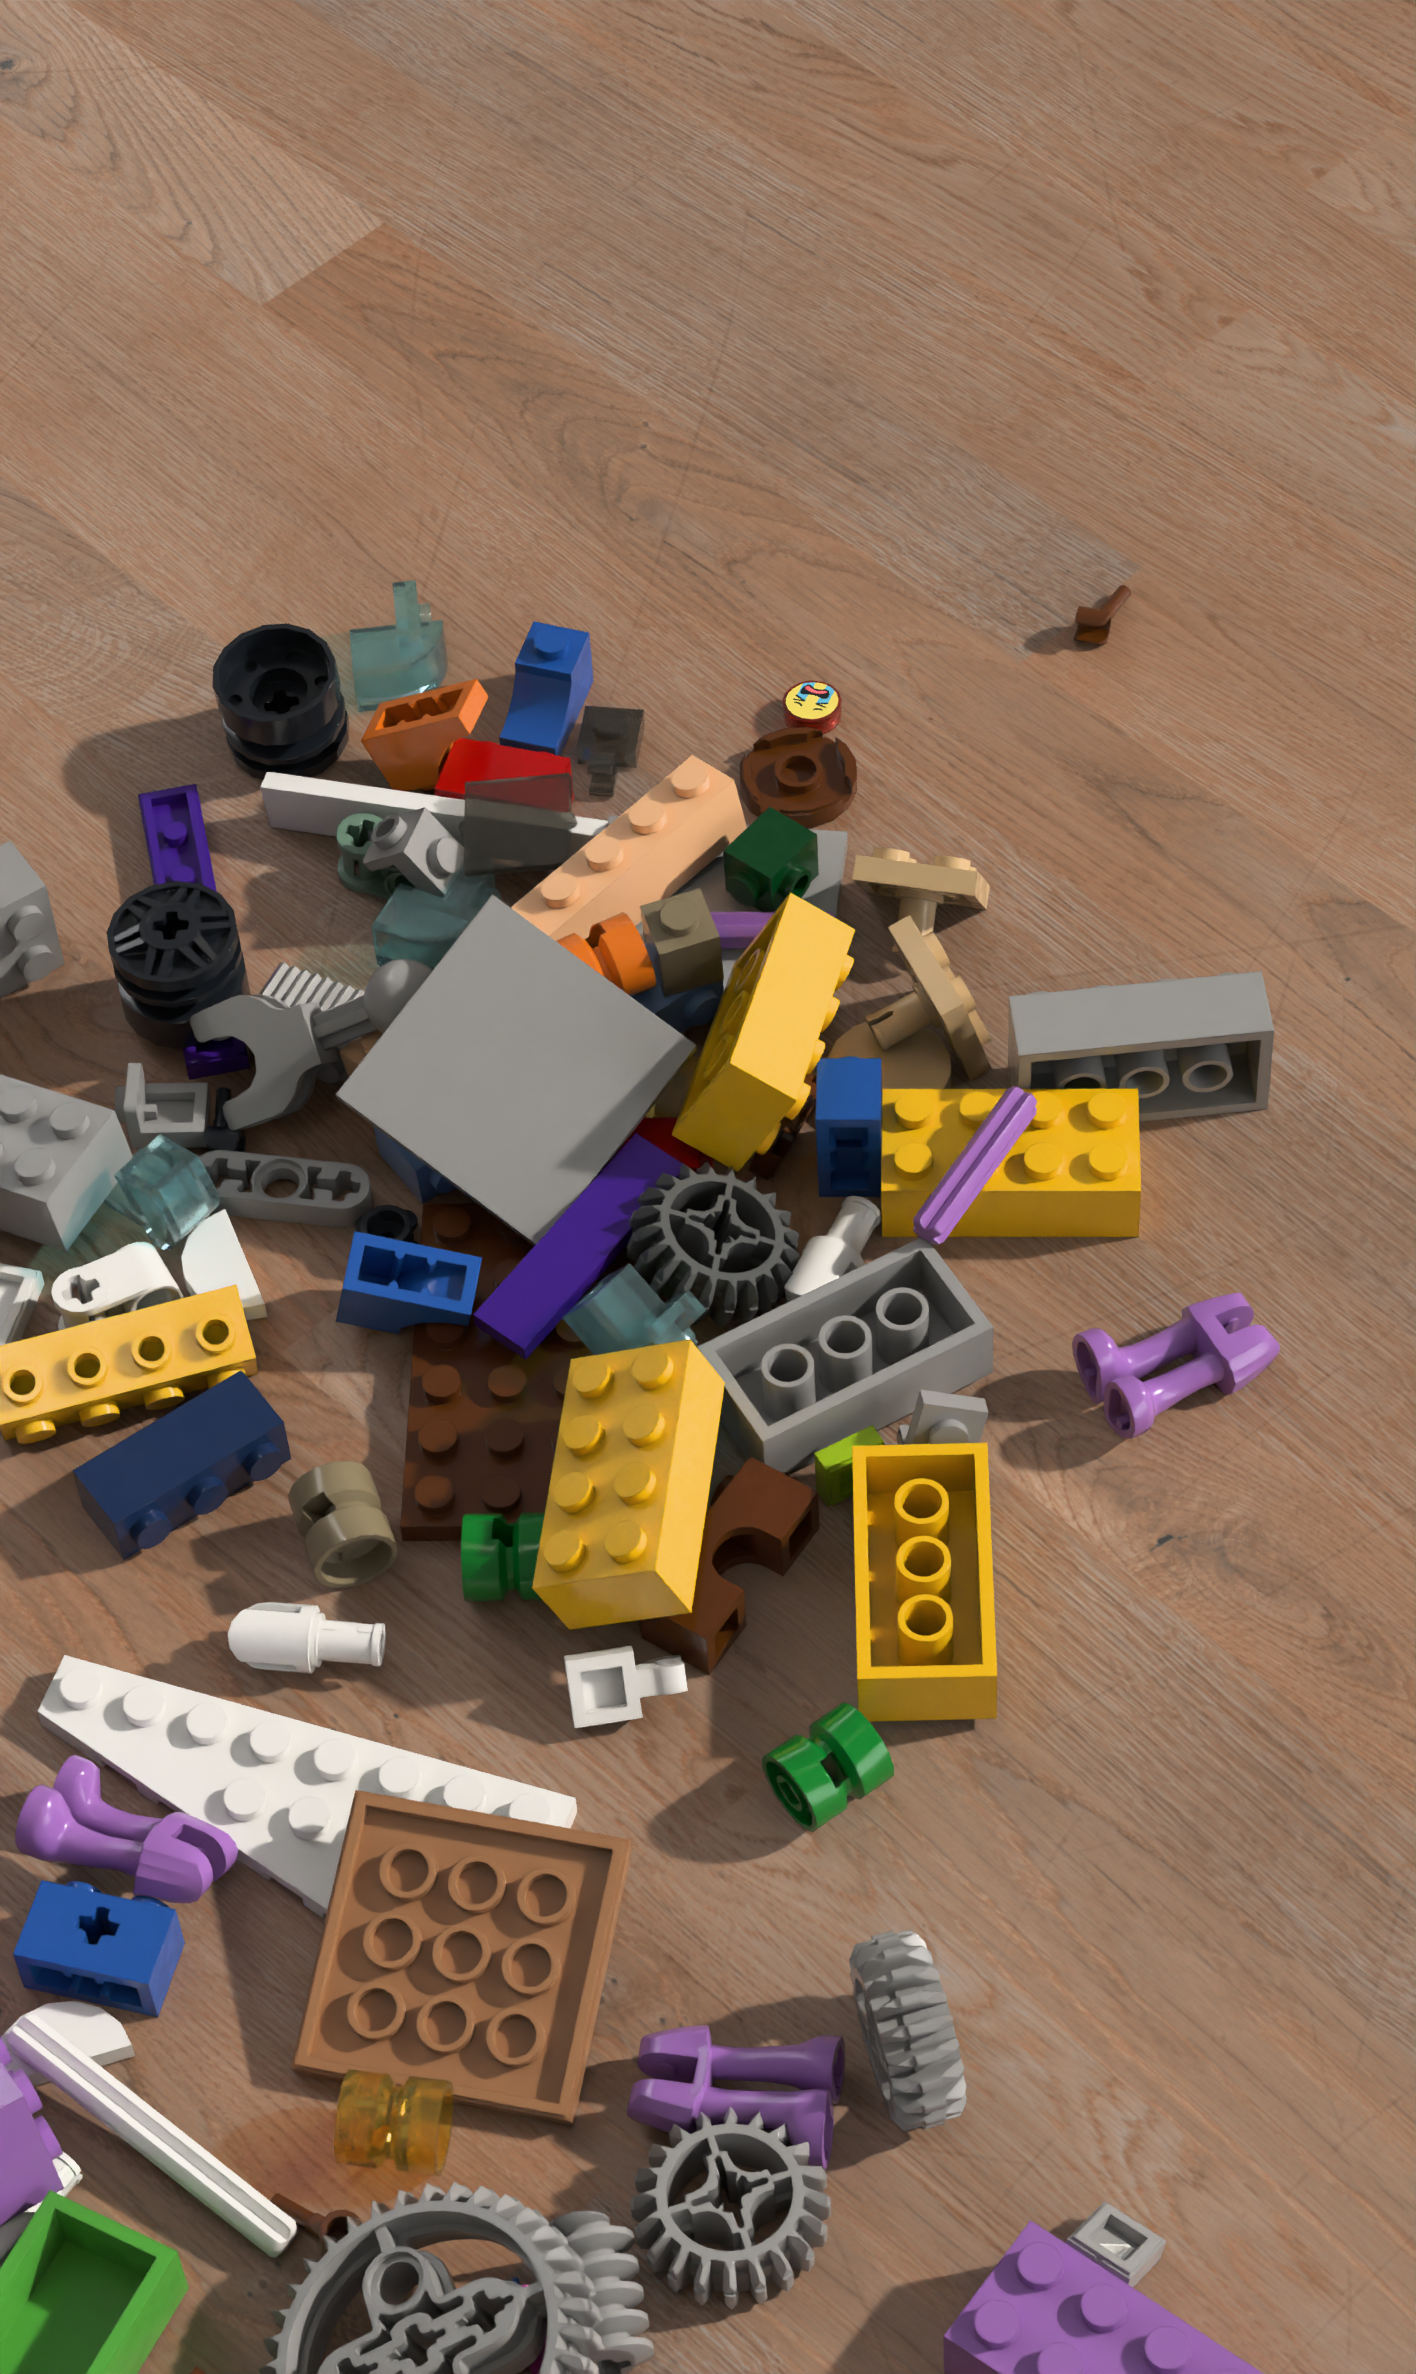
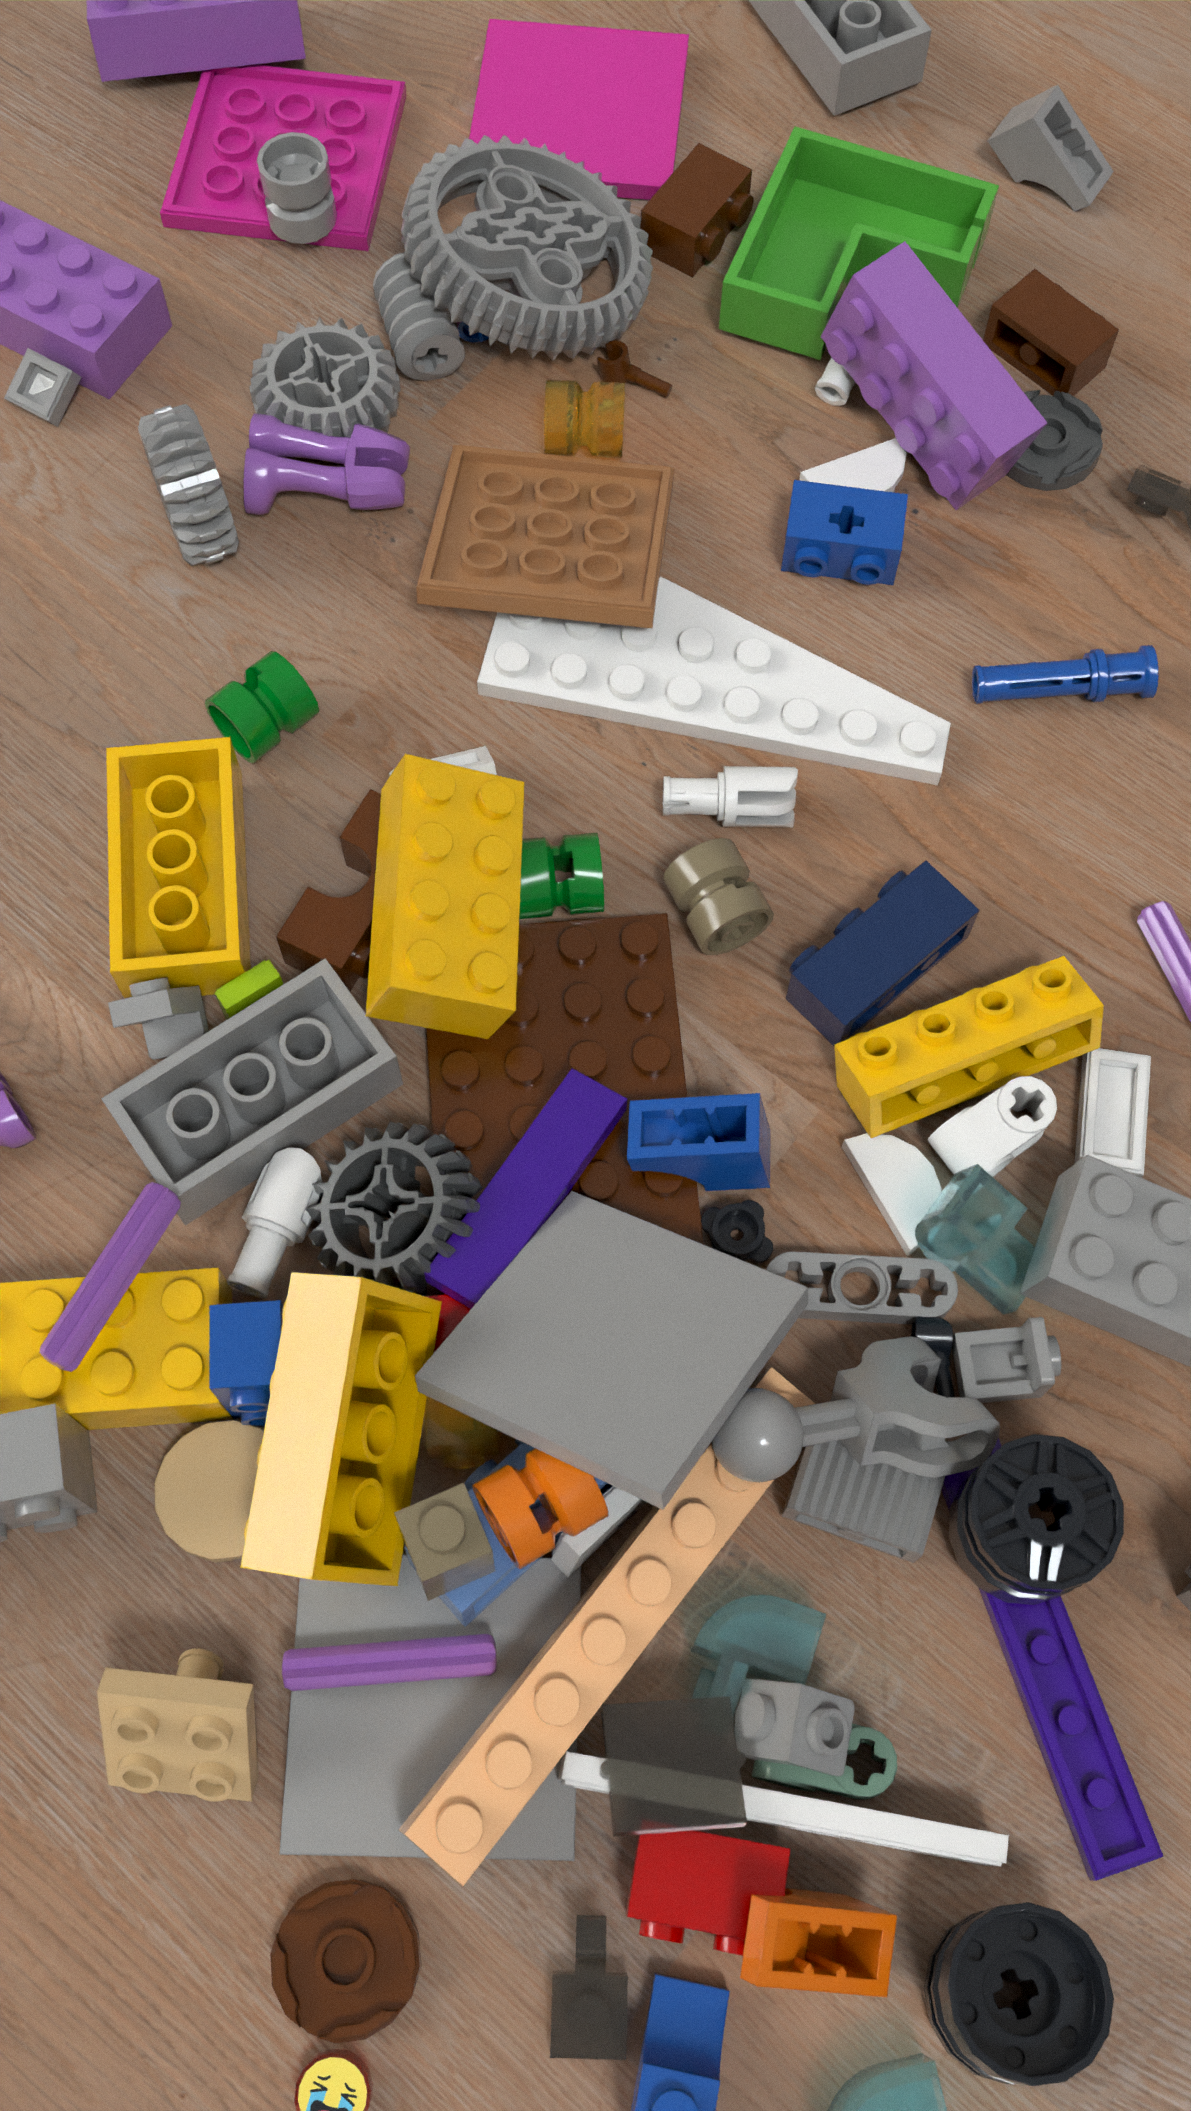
camera: 170 degrees right, 15 degrees up
white axle [7,2014,298,2258] -> none
medium lavender piece [15,1755,238,1904] -> none
clear light blue brick [562,1263,706,1355] -> none
dark green brick [723,807,819,912] -> none
tan plate [865,915,992,1081] -> none

